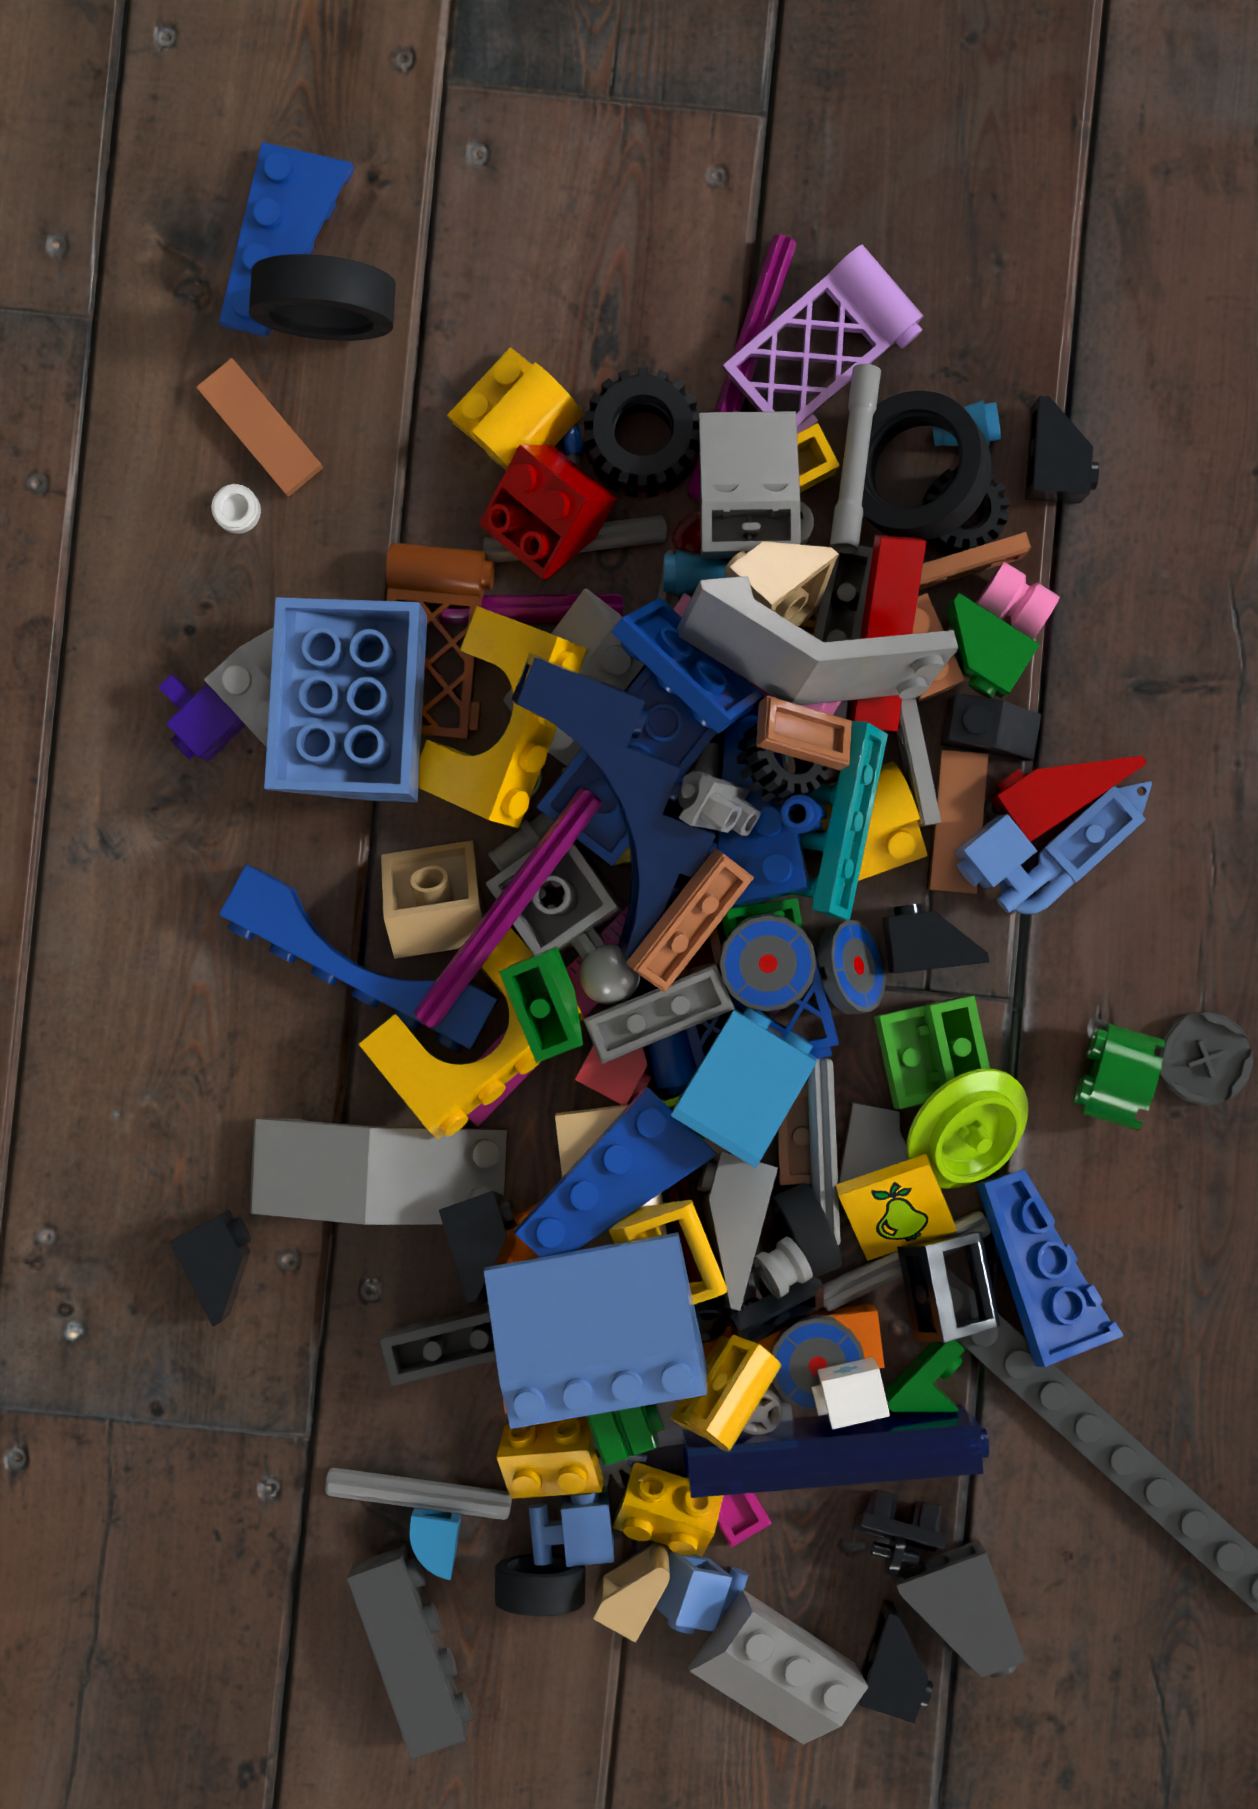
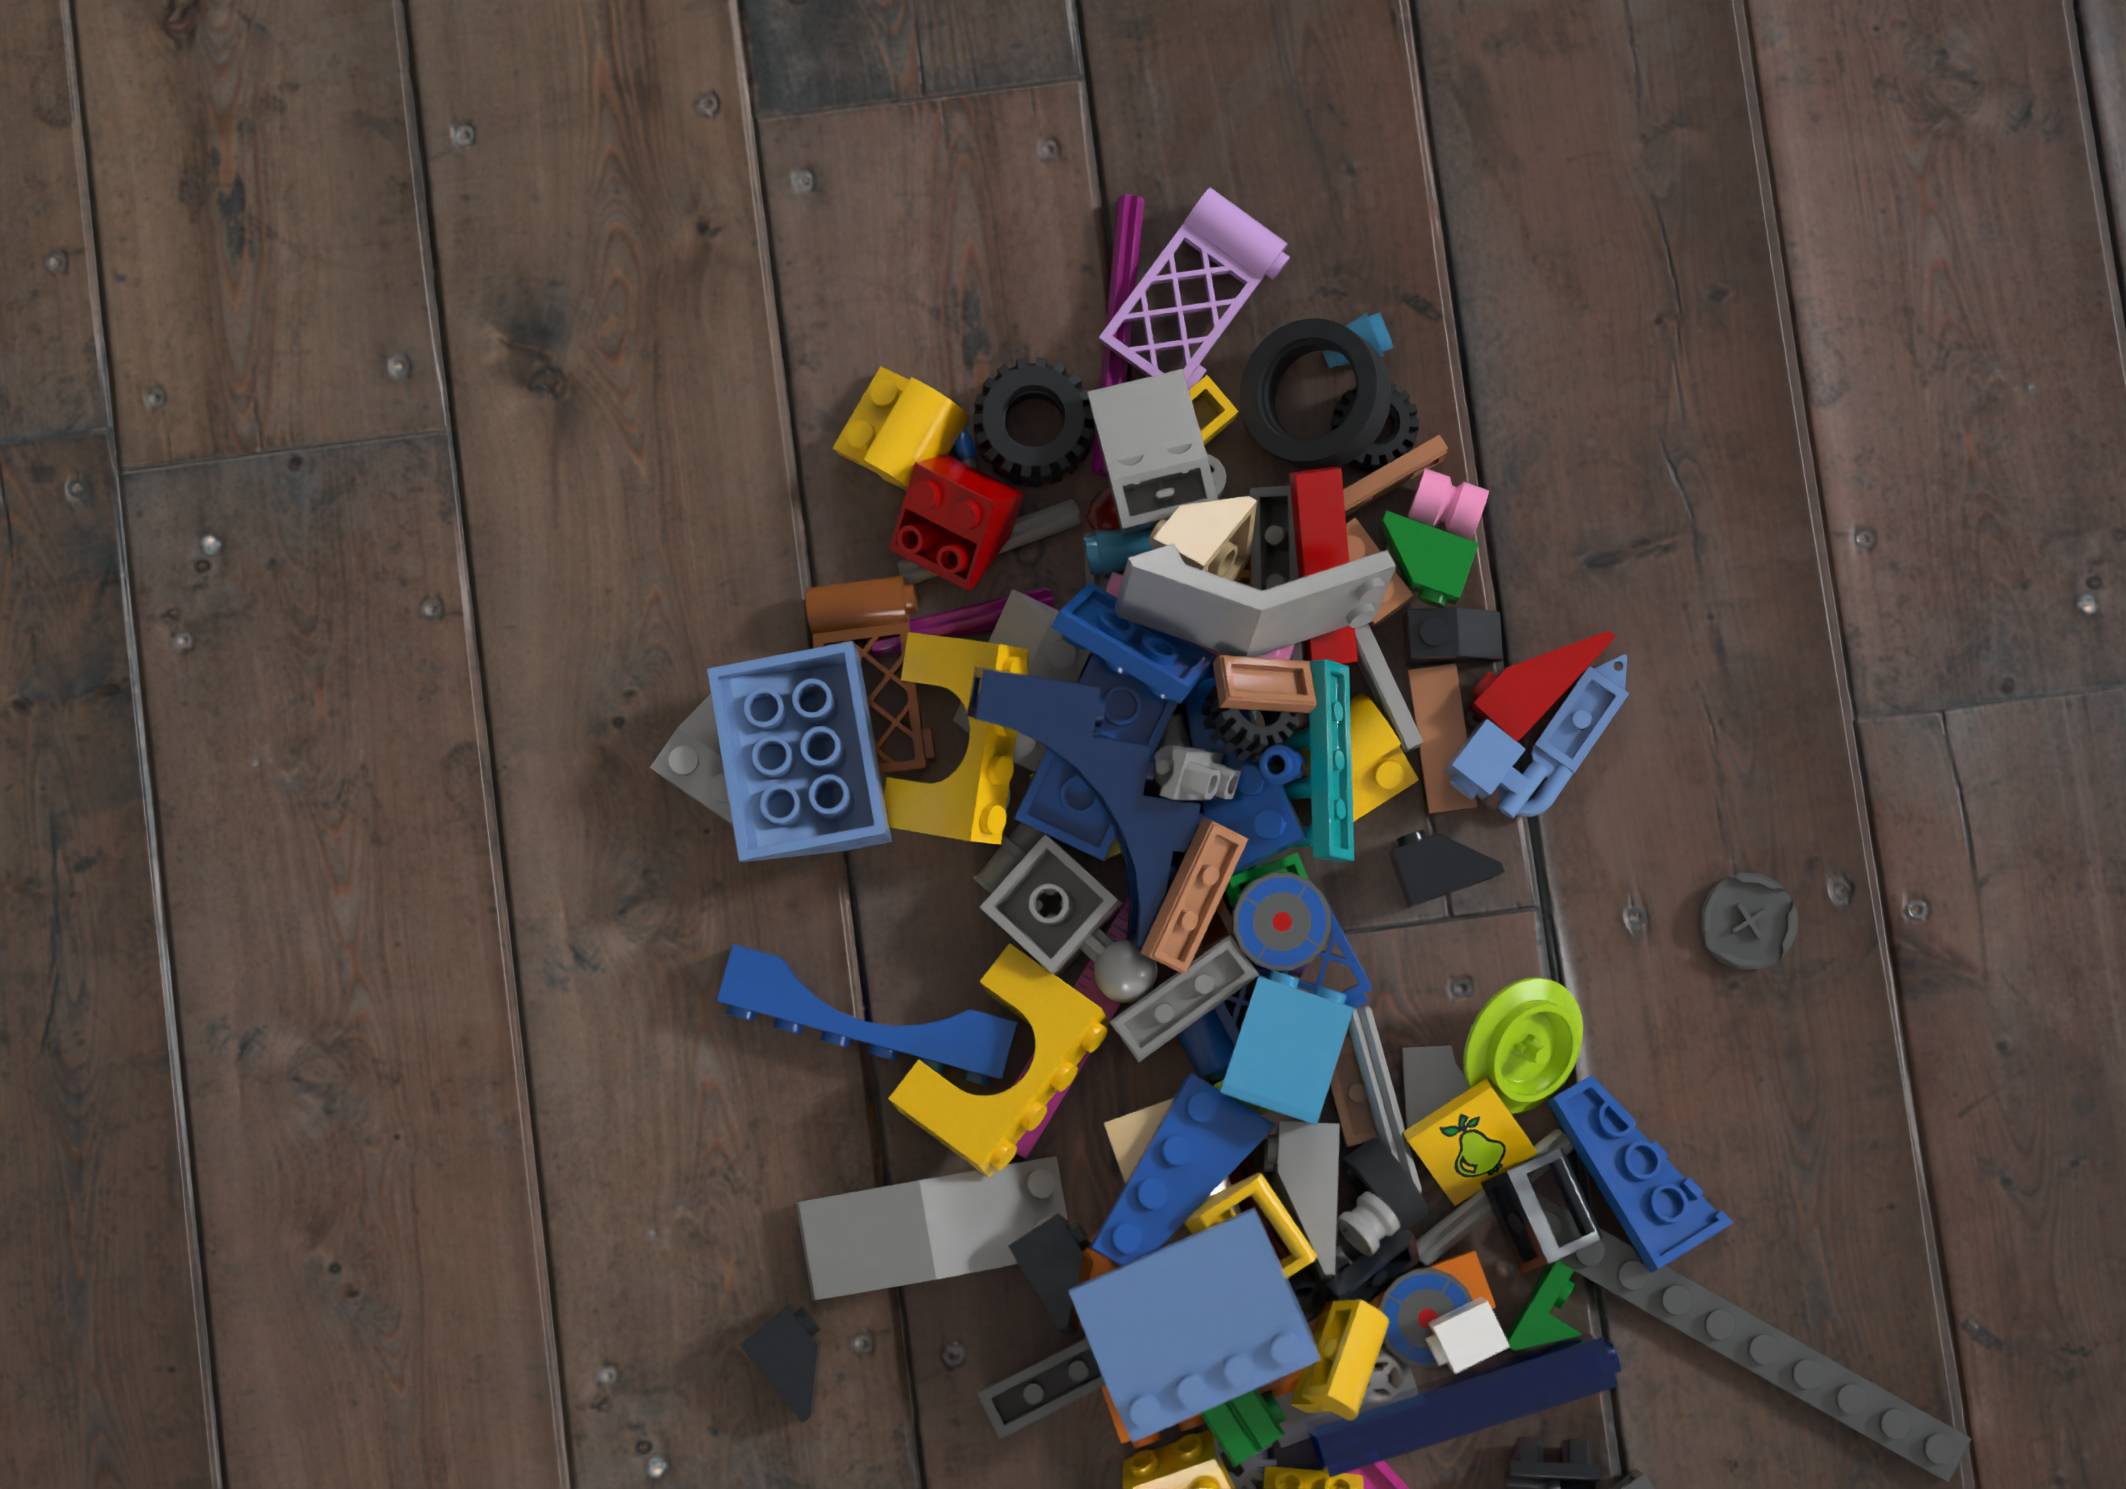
camera: 10 degrees left, 5 degrees down
dark purple brick [158,674,246,762] -> none
nougat tile [196,358,324,497] -> none
white tile [211,484,261,534] -> none
blue wing [219,142,355,338] -> none
black tyre [249,254,396,341] -> none
tan slope [381,840,485,959] -> none
magenta axle [414,787,602,1028] -> none
green slope [499,946,583,1063] -> none
coral slope [575,999,651,1105] -> none
dark grey tile [817,920,886,1015] -> none
light grey piece [830,364,881,554] -> none
bright green brick [874,996,990,1109] -> none
black slope [1025,396,1099,503] -> none
green brick [1072,1023,1165,1131] -> none

